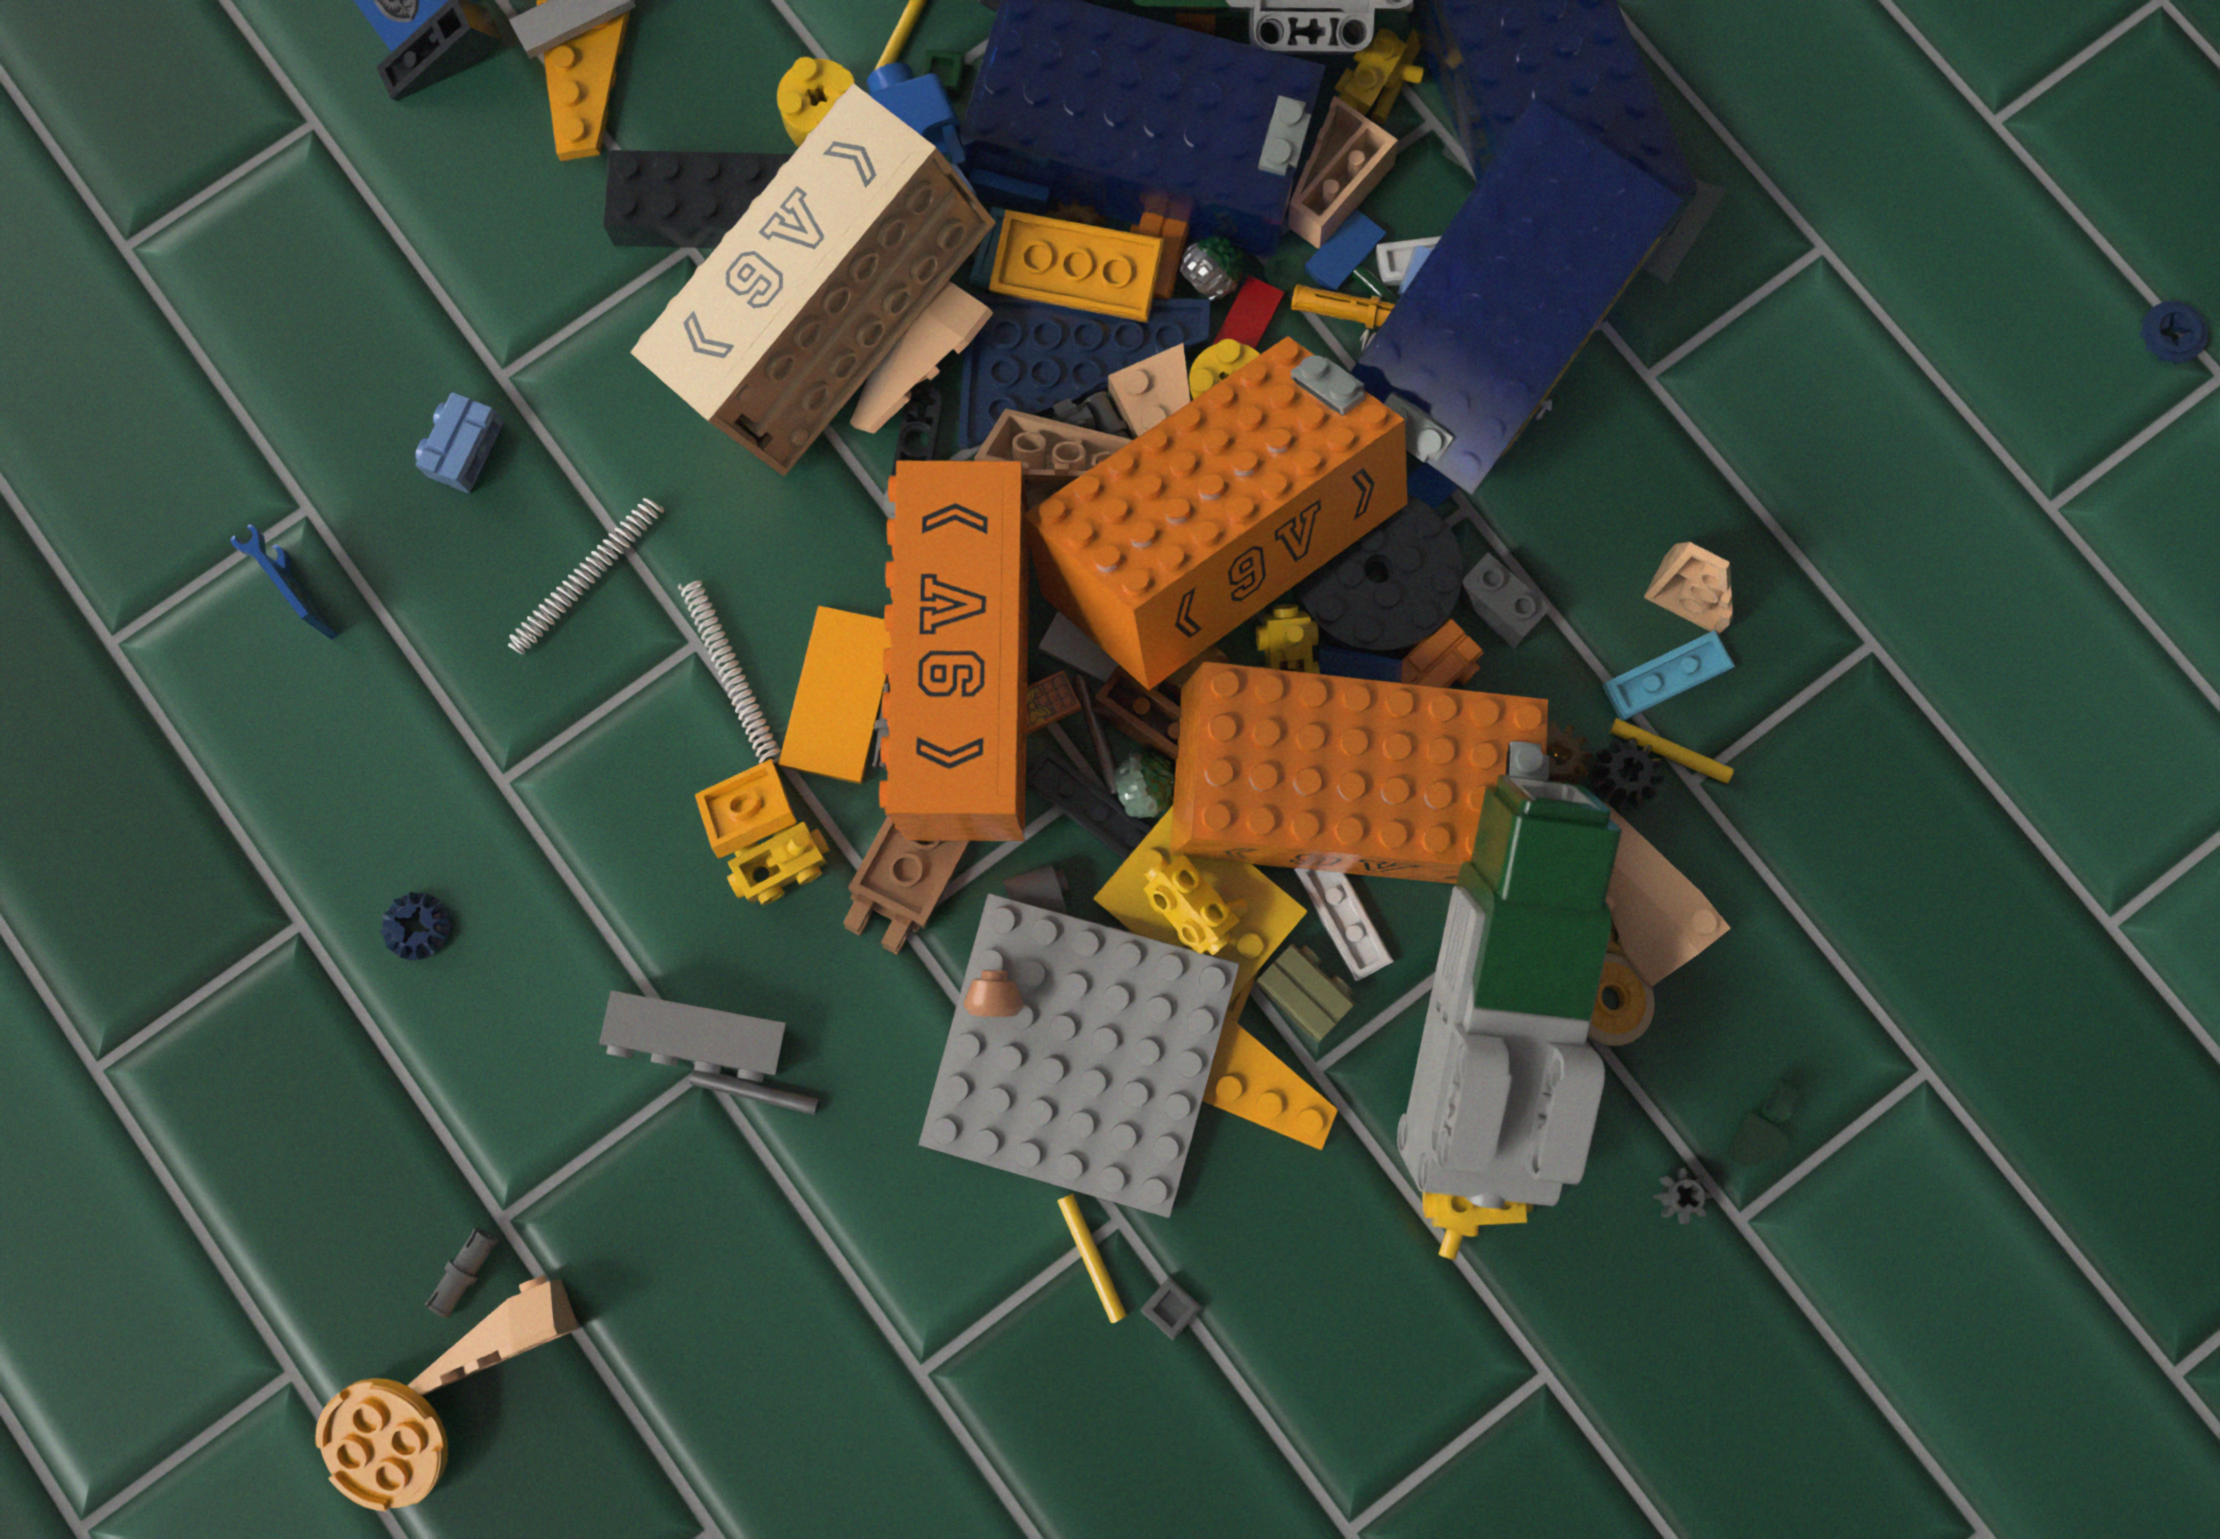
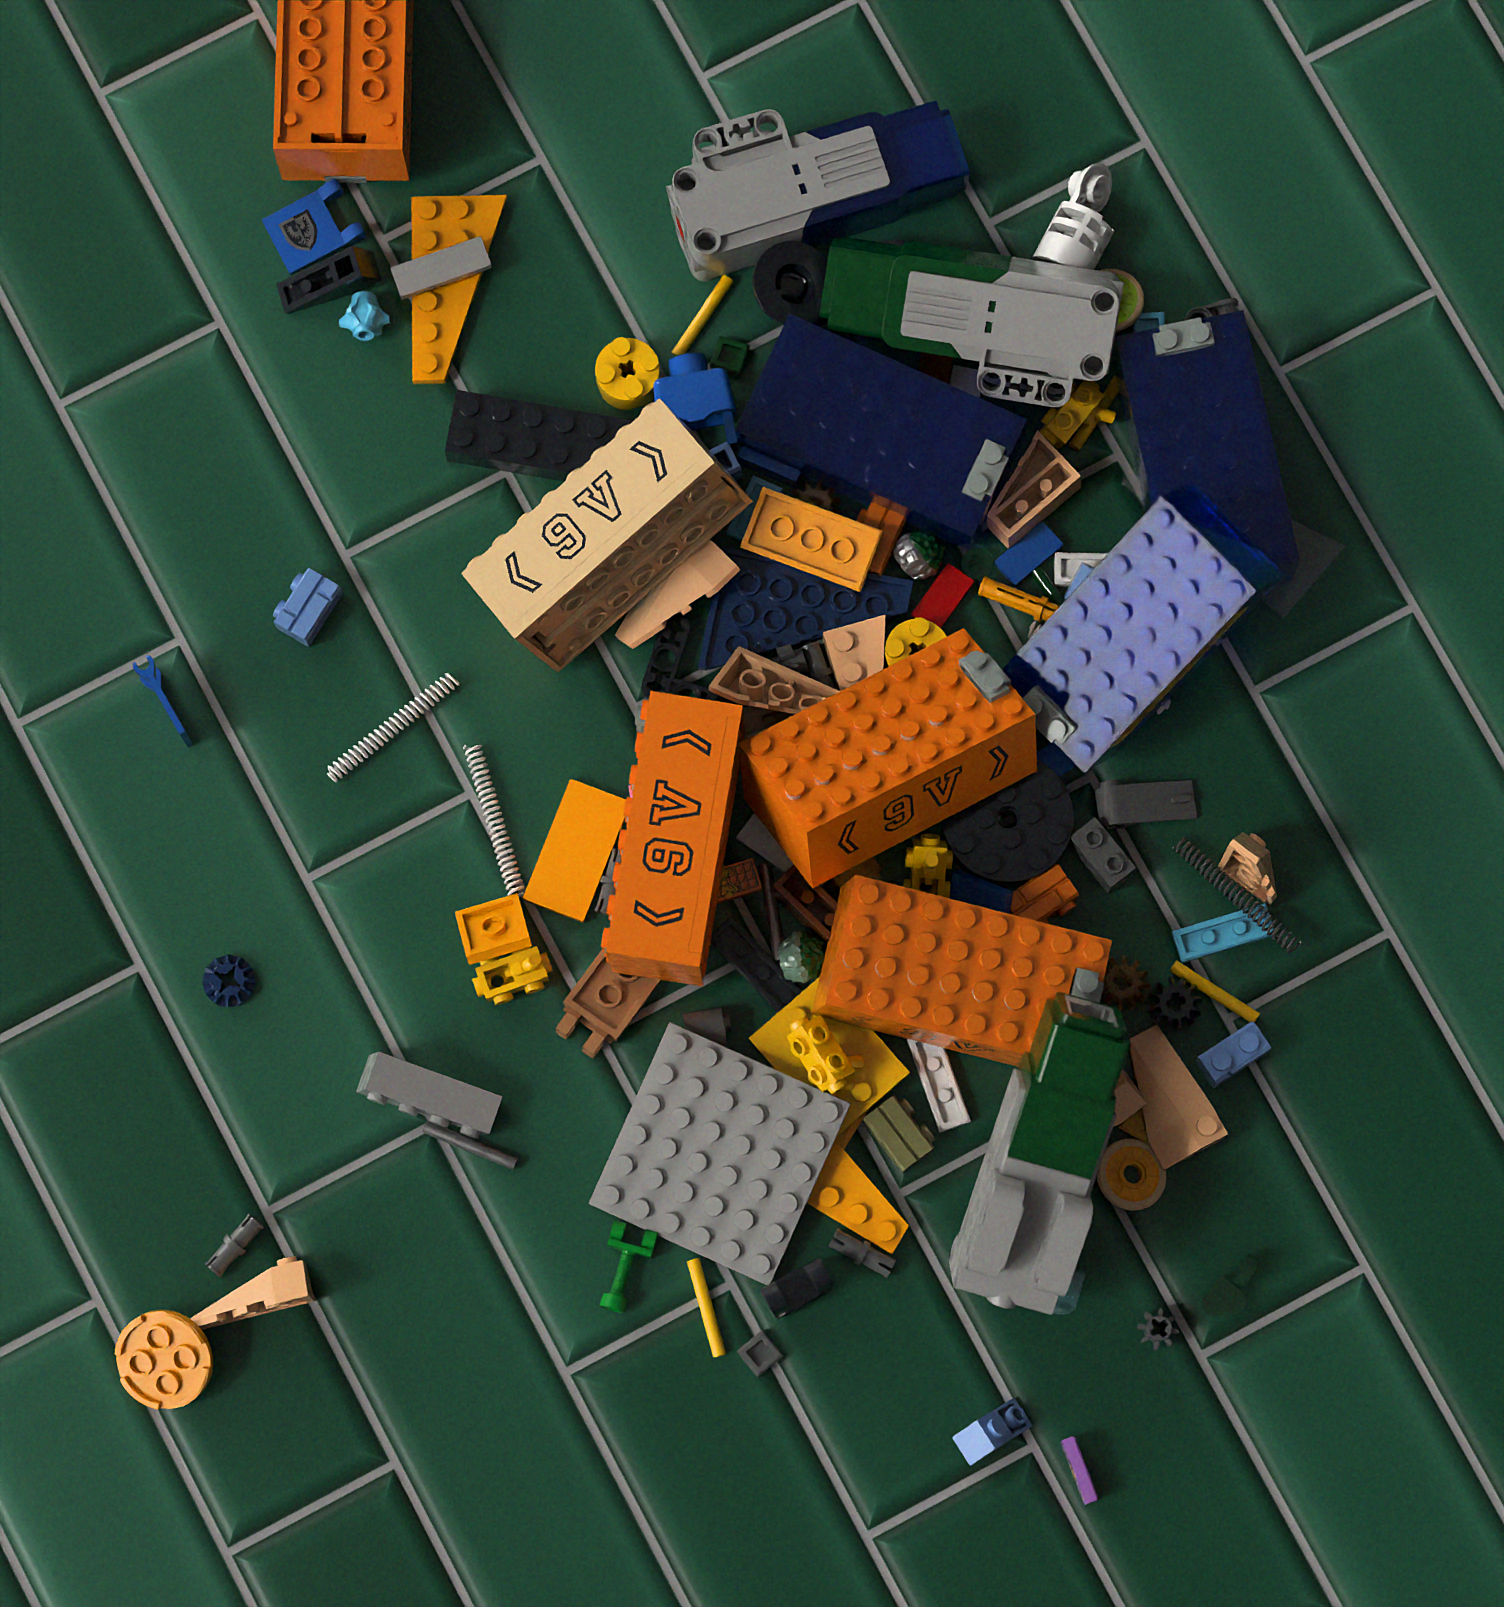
camera: 10 degrees right, 0 degrees up
nougat cone [963,970,1024,1017] -> none
yellow brick [1422,1192,1533,1260] -> none
none -> medium azure rock [339,291,390,341]
none -> green bar [599,1220,658,1313]
none -> black piece [760,1258,833,1320]
none -> dark grey pin [828,1228,896,1278]
none -> medium blue slope [952,1398,1033,1466]
none -> medium lavender tile [1060,1436,1098,1505]
none -> dark grey door [1095,780,1197,830]
none -> dark grey piece [1172,836,1302,953]
none -> medium blue brick [1195,1021,1271,1089]

